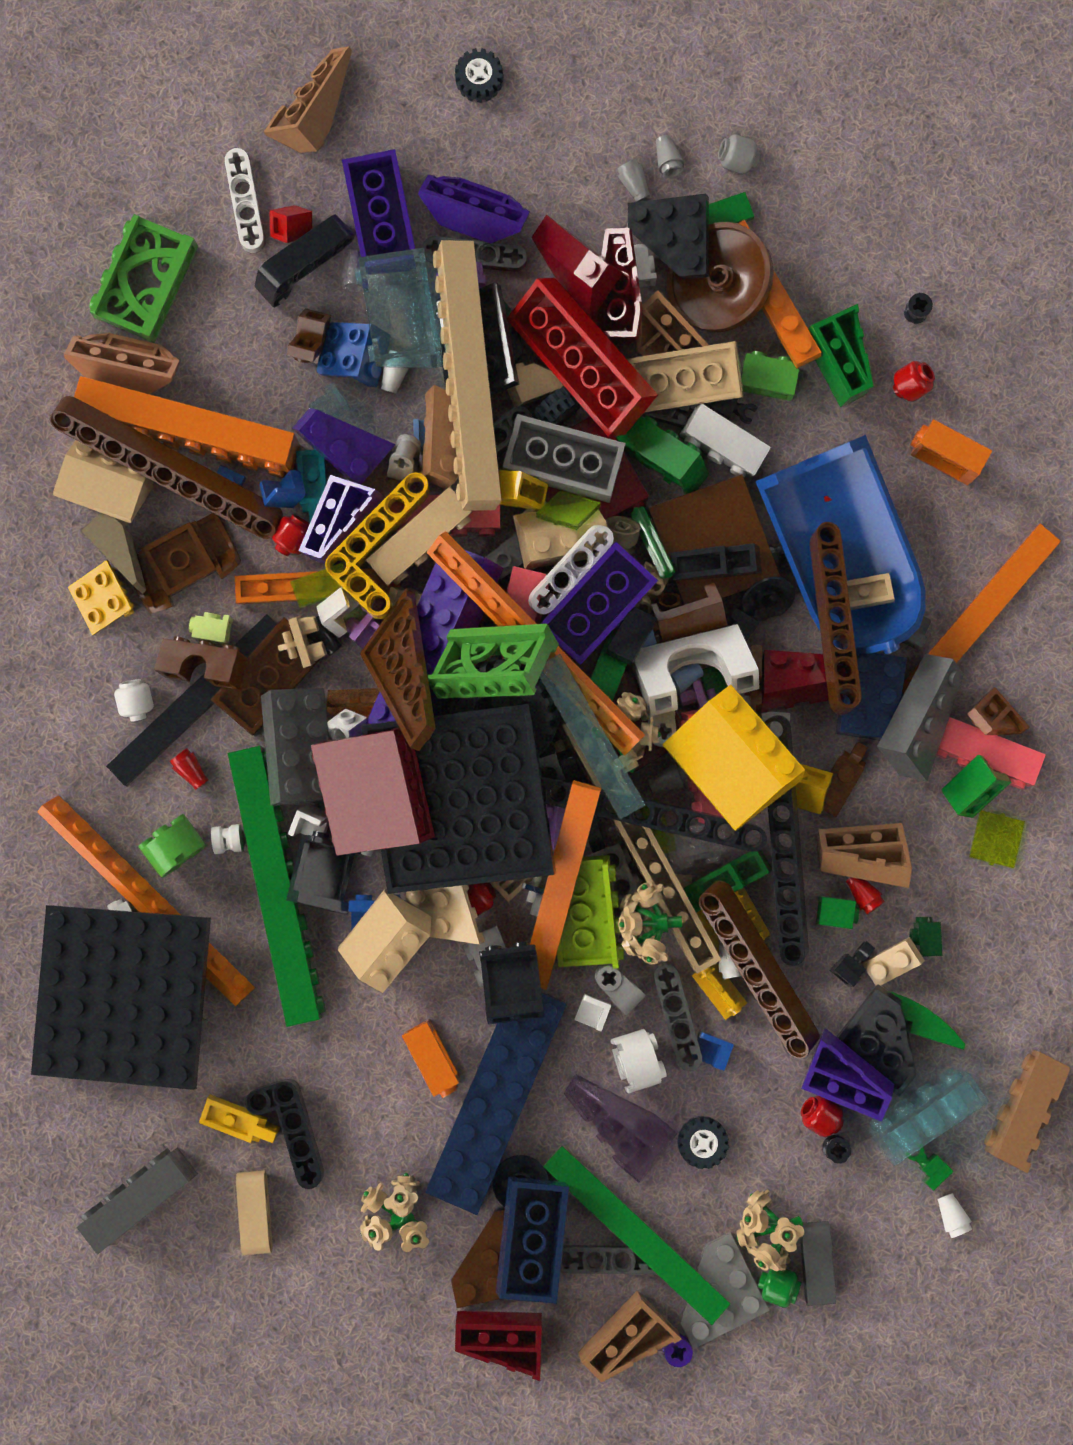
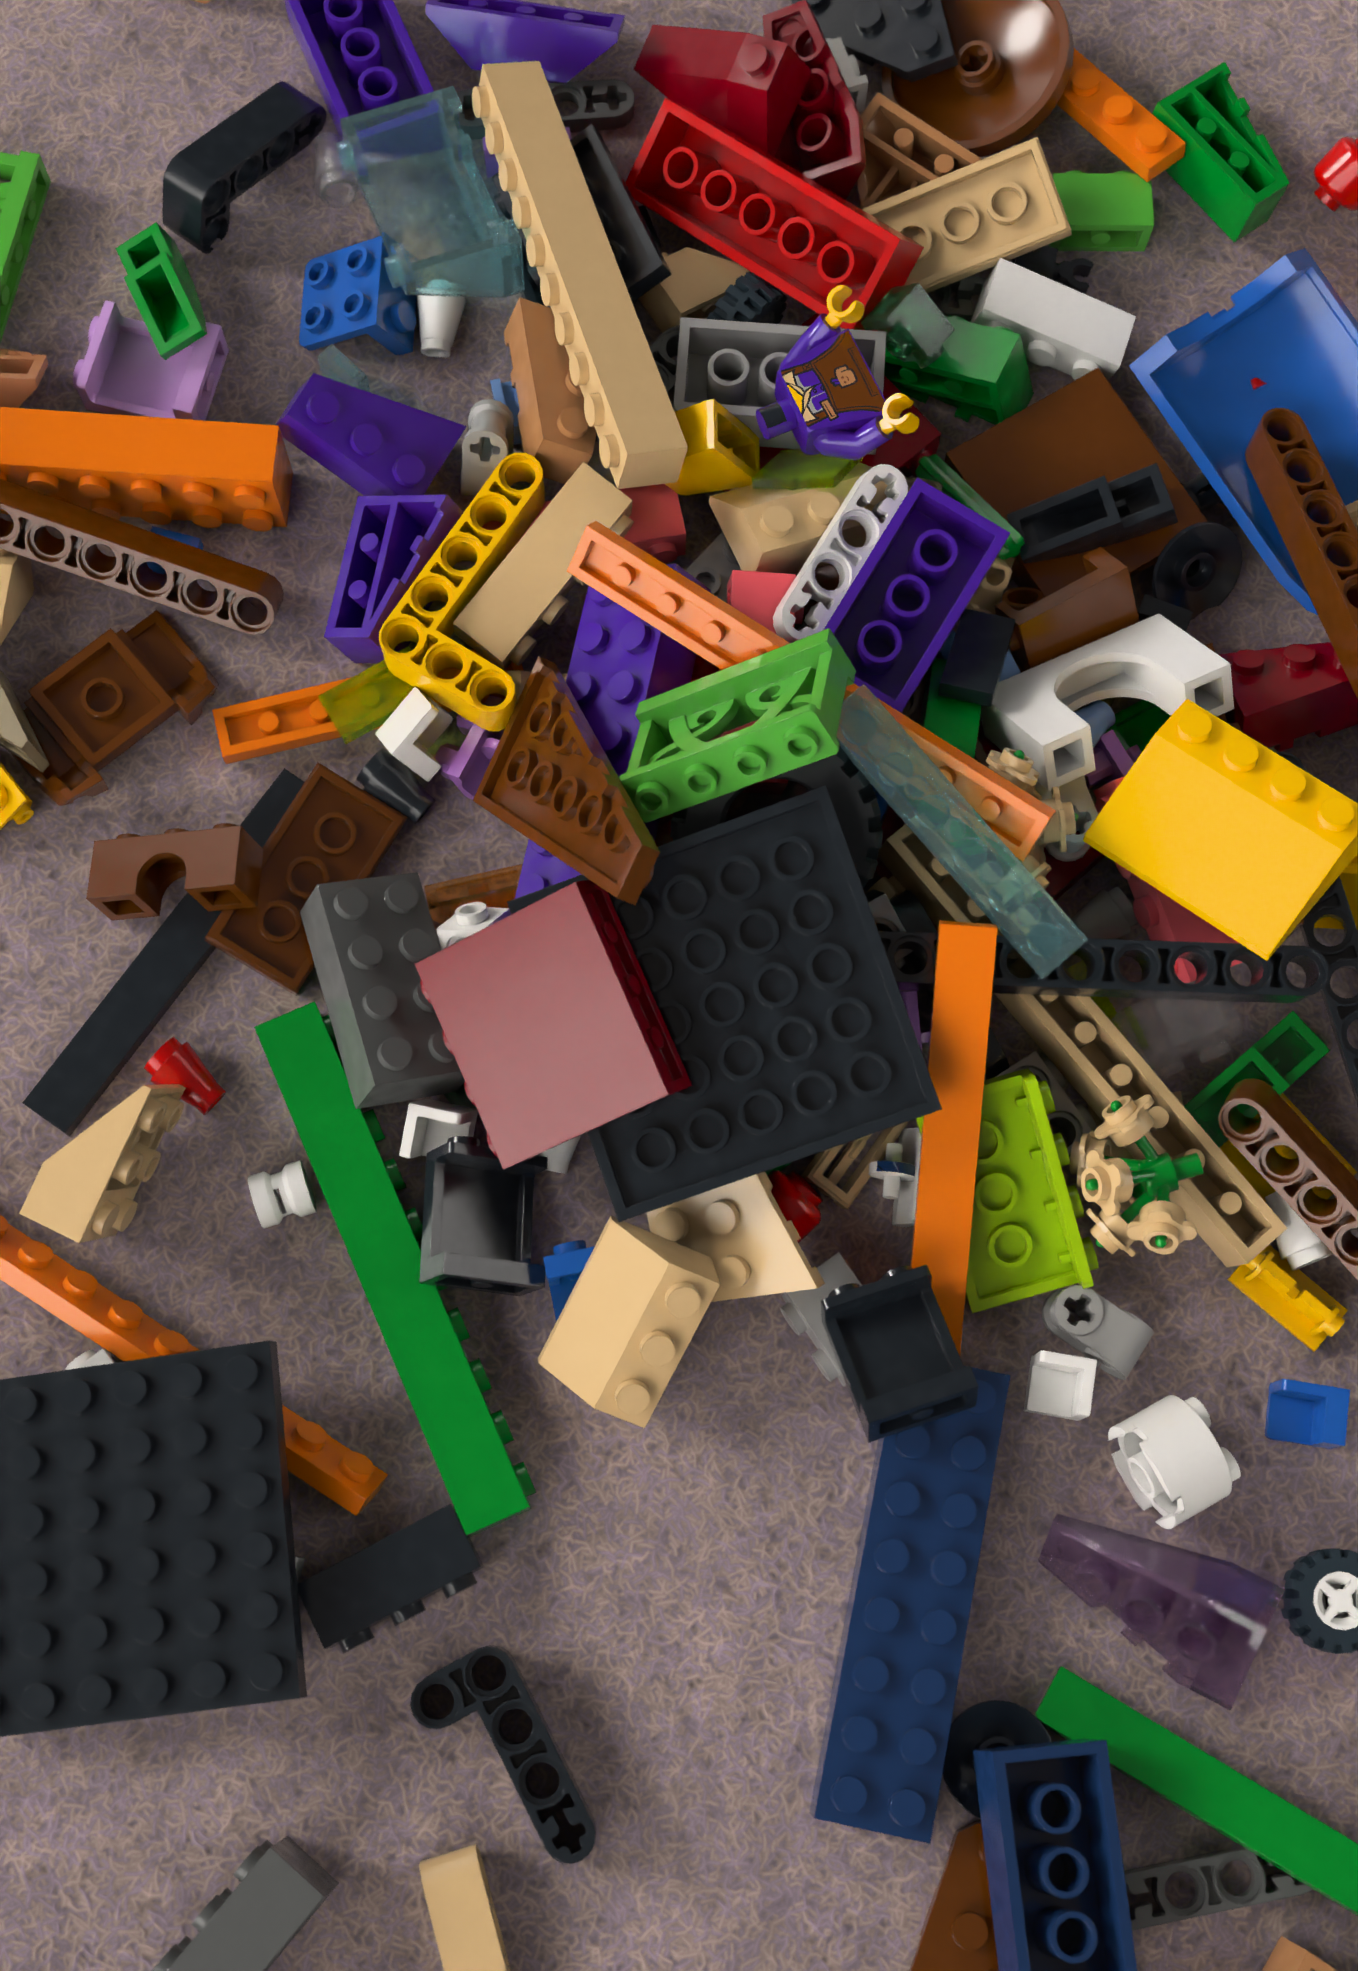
camera: 15 degrees left, 10 degrees down
white head [114,679,154,721] -> none
bright green brick [138,814,206,878] -> none
yellowish green brick [189,612,233,645] -> none
yellow hinge [199,1094,280,1143] -> none
white beam [225,148,265,253] -> none
blue panel [259,470,306,508] -> none
red panel [270,205,312,243] -> none
red head [272,514,309,557] -> none
tan hips [278,615,327,668] -> none
reddish brown brick [287,308,331,364] -> none
teal hinge [296,449,327,522] -> none
tan plant [360,1173,429,1252] -> none
orange window [402,1019,461,1098] -> none
dark grey beam [654,964,702,1071] -> none
black bush [904,293,933,324] -> none
none -> tan slope [19,1084,186,1243]
none -> lavender panel [73,300,229,420]
none -> green slope [115,222,207,360]
none -> black brick [298,1504,484,1654]
none -> torso [756,285,919,460]
none -> clear green brick [860,282,955,368]

